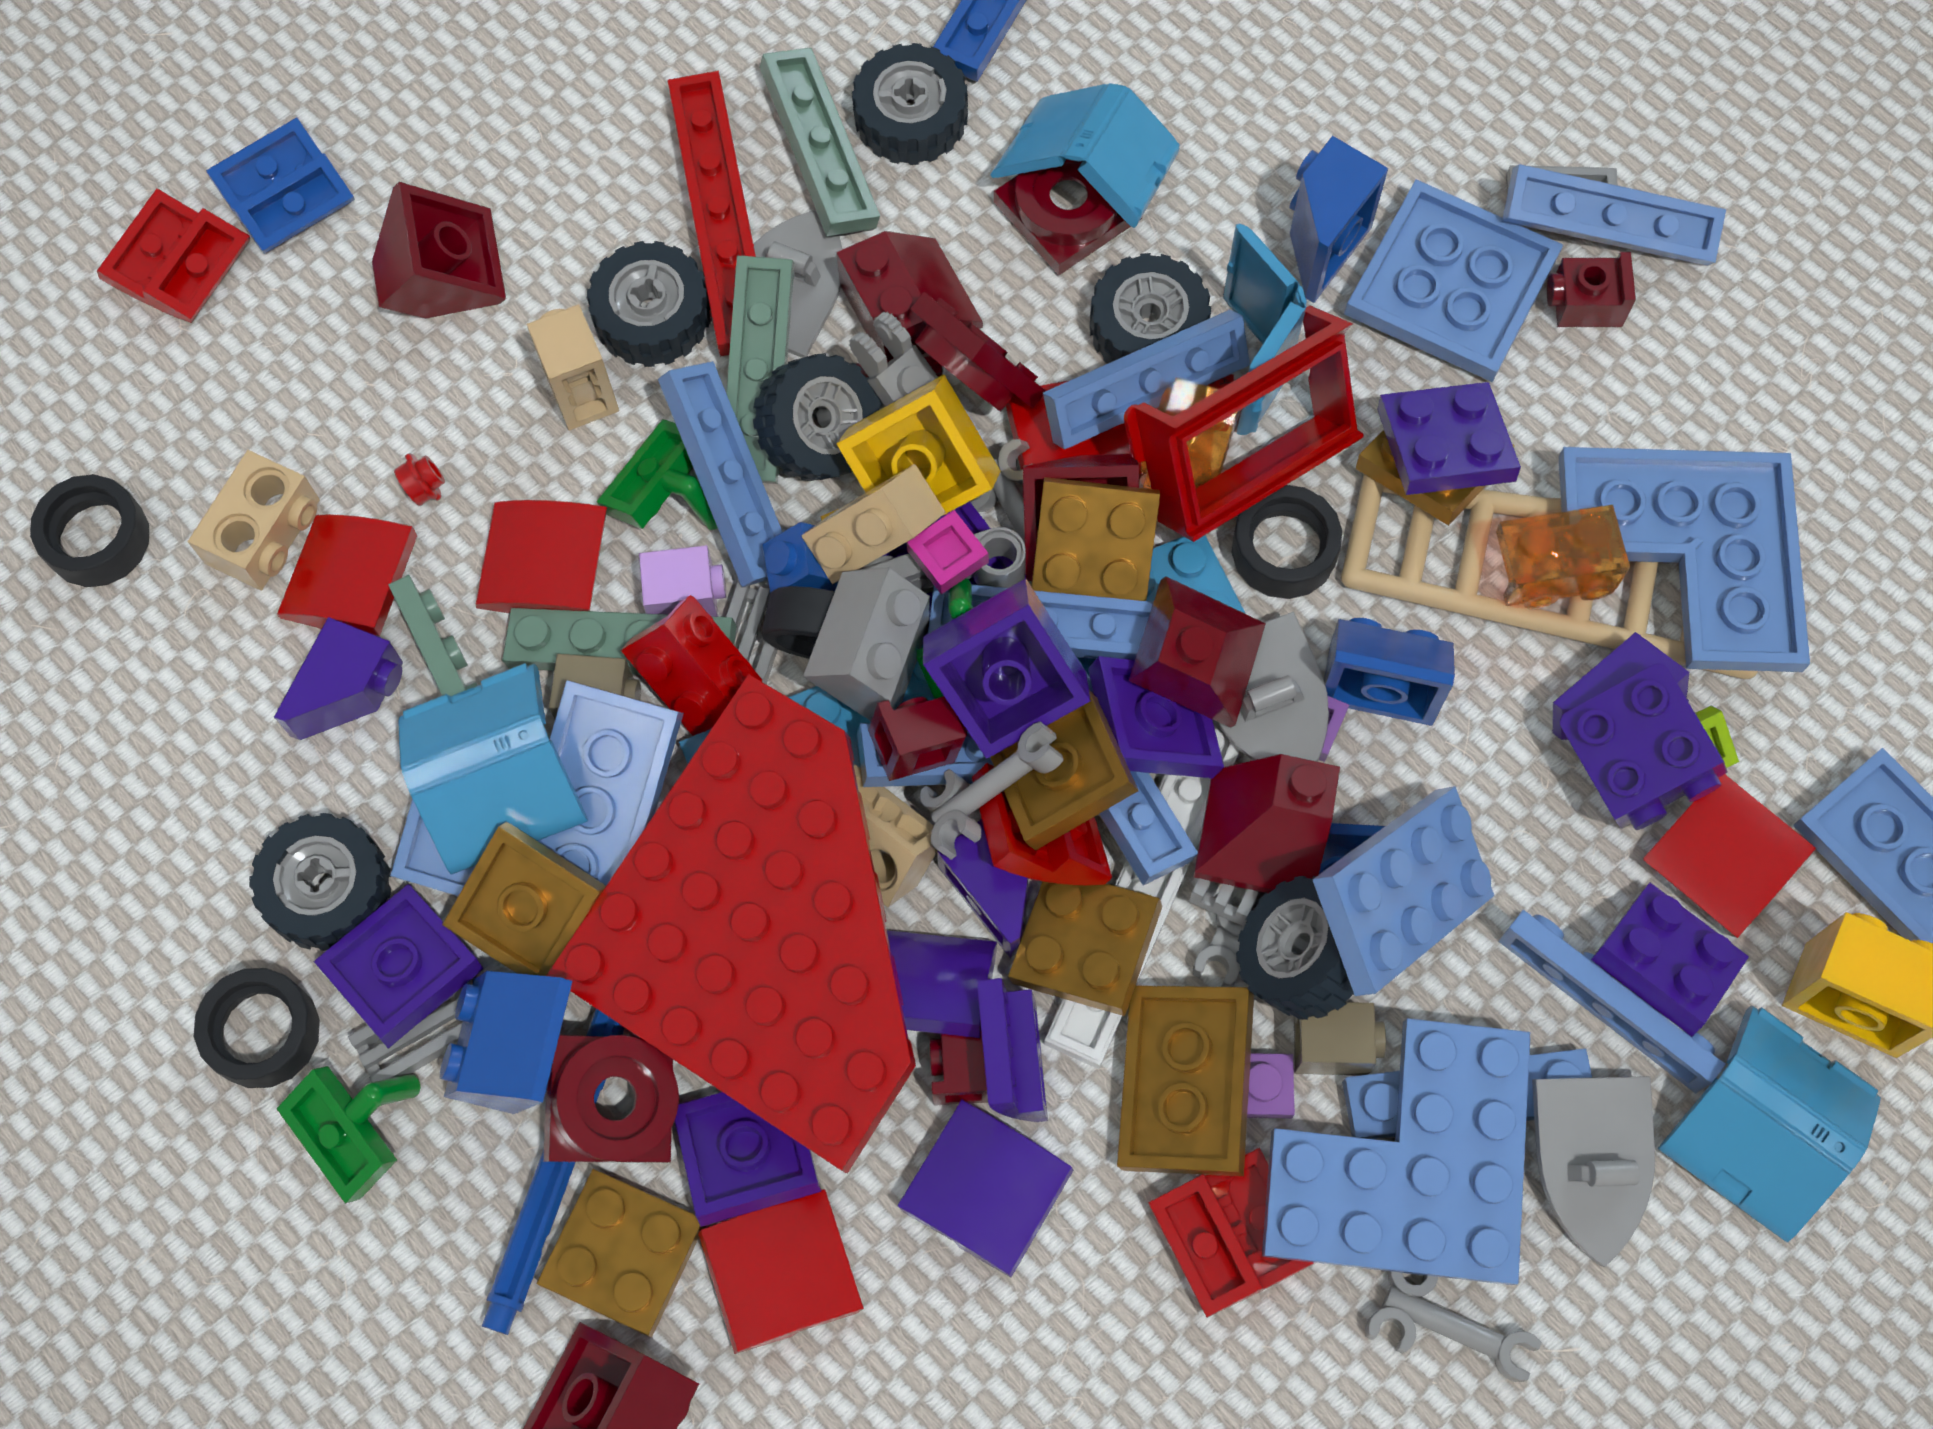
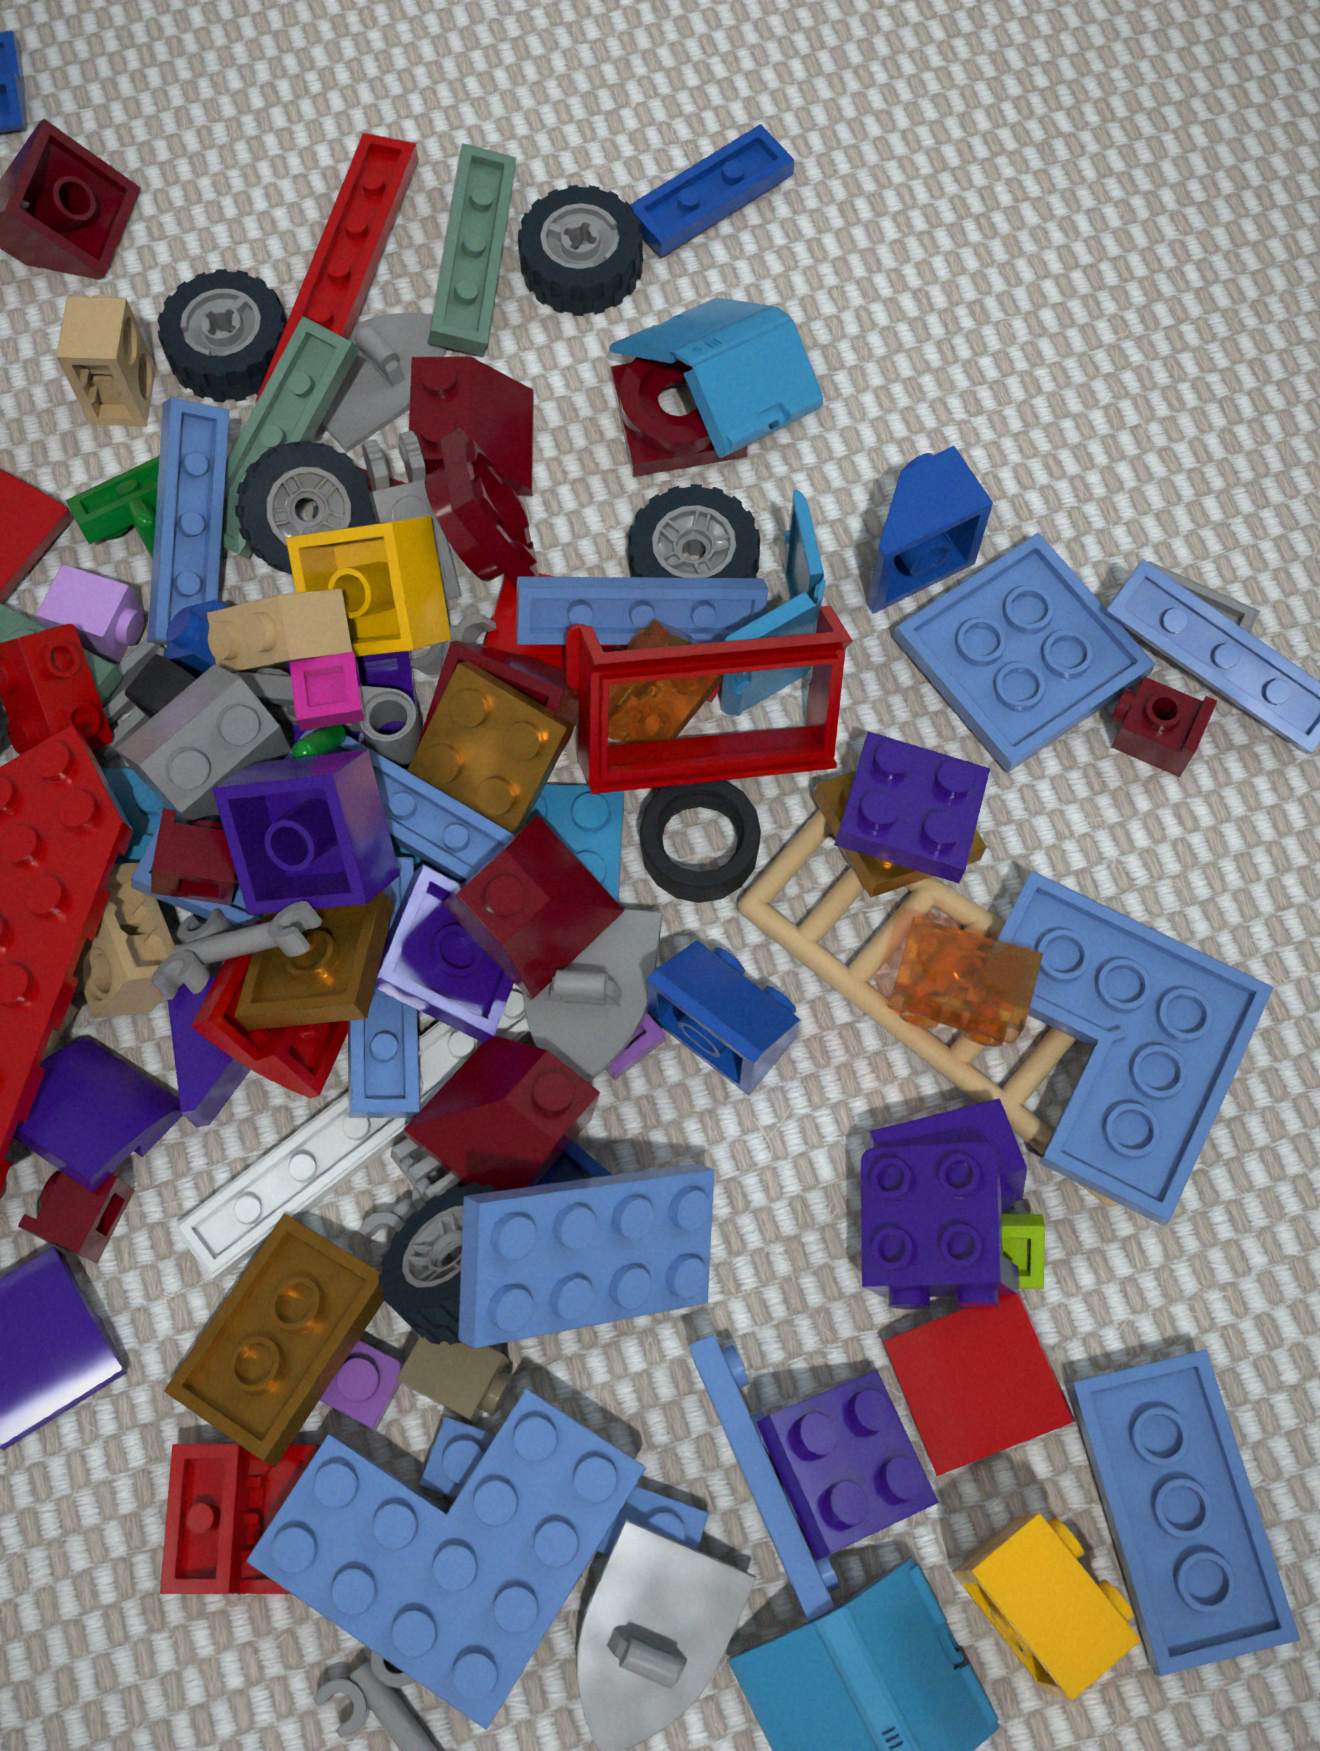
camera: 25 degrees right, 0 degrees up
dark purple slope [977,978,1048,1122] -> none
pearl gold plate [1008,881,1163,1016] -> none

